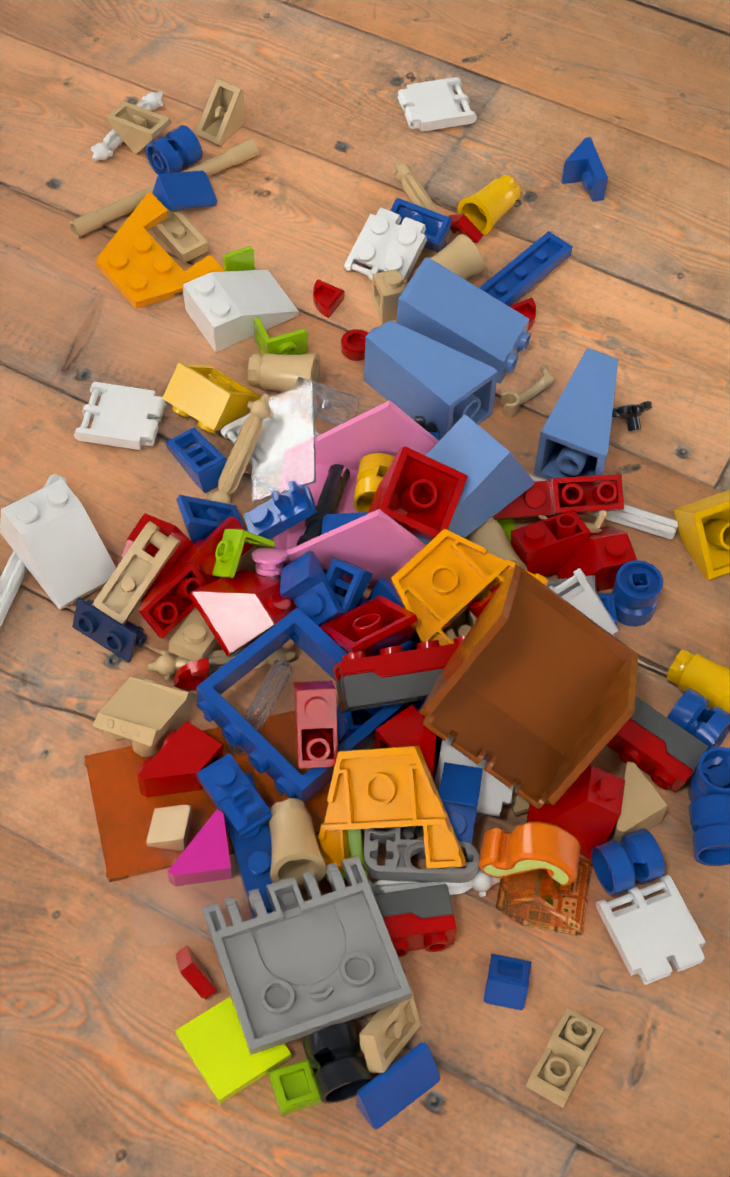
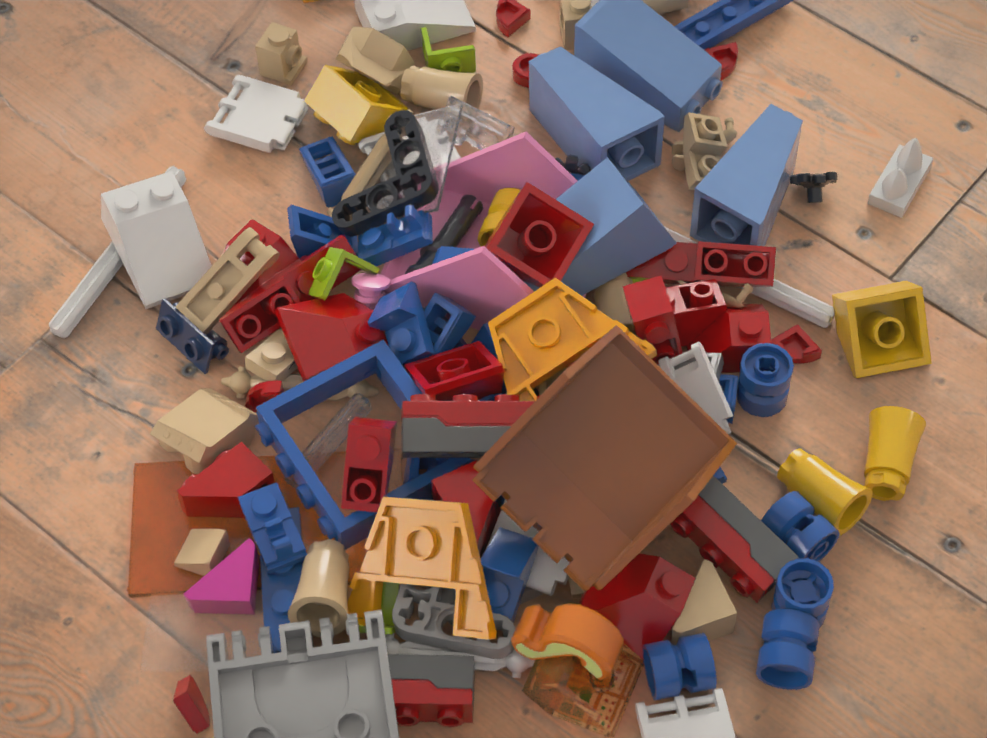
camera: 15 degrees right, 0 degrees up
none -> tan brick [255,22,307,85]
none -> black beam [332,110,439,237]
none -> tan slope [336,26,415,95]
none -> red slope [622,275,683,365]
none -> tan slope [683,112,727,190]
none -> red tile [771,324,822,364]
none -> white tile [867,138,934,218]

